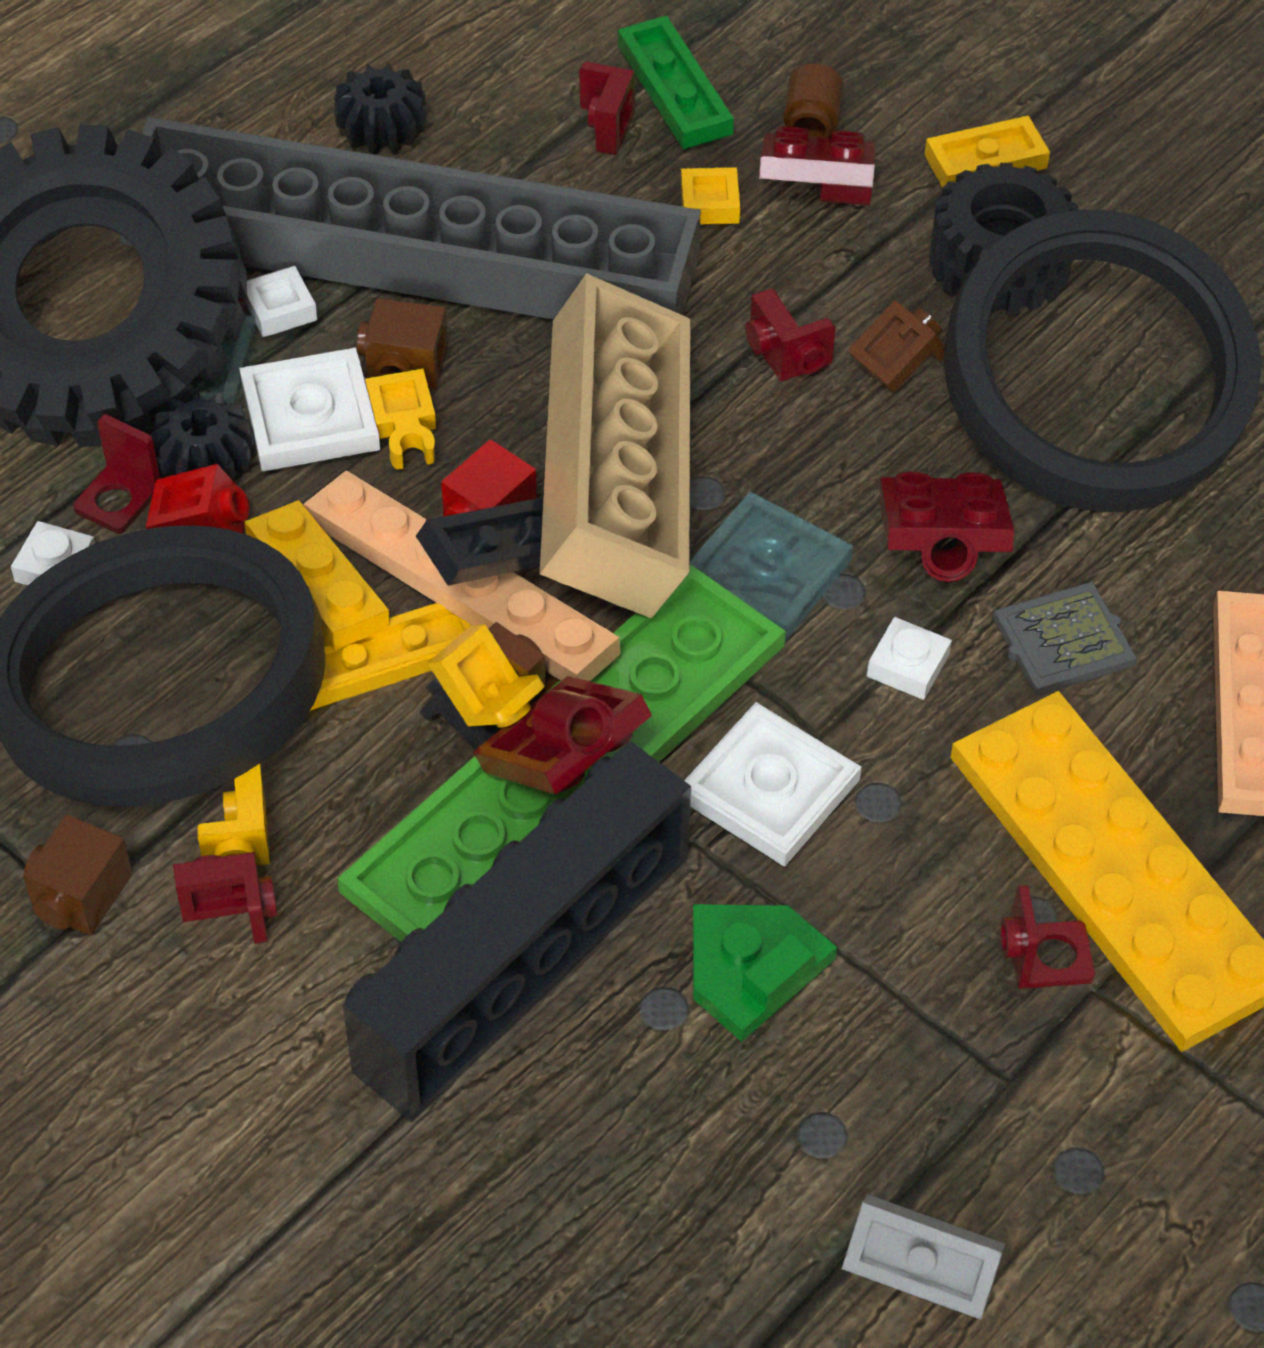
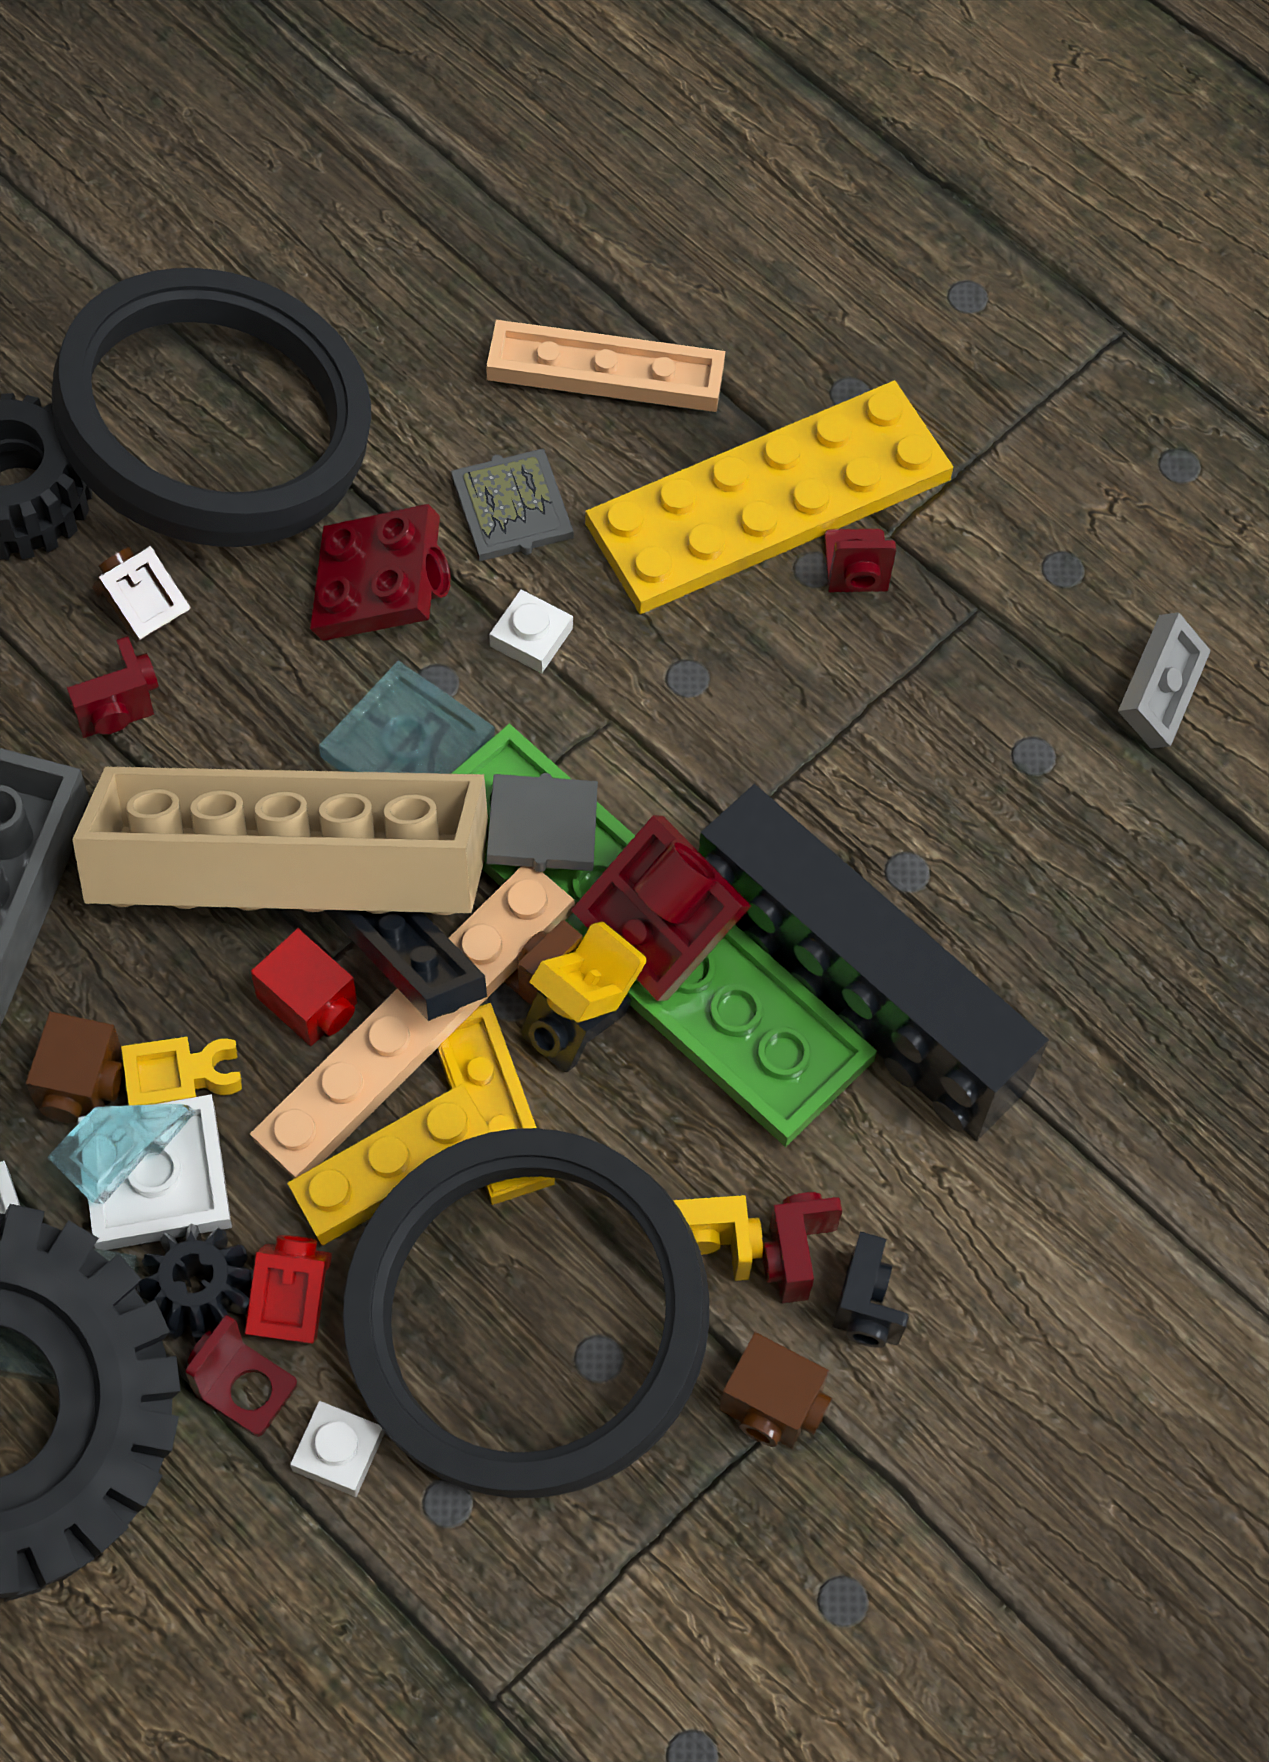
camera: 90 degrees left, 10 degrees up
white plate [684,702,862,867] -> none
green plate [693,904,837,1042] -> none
none -> clear light blue slope [47,1104,196,1204]
none -> dark grey piece [486,773,598,872]
none -> black bracket [832,1231,909,1348]

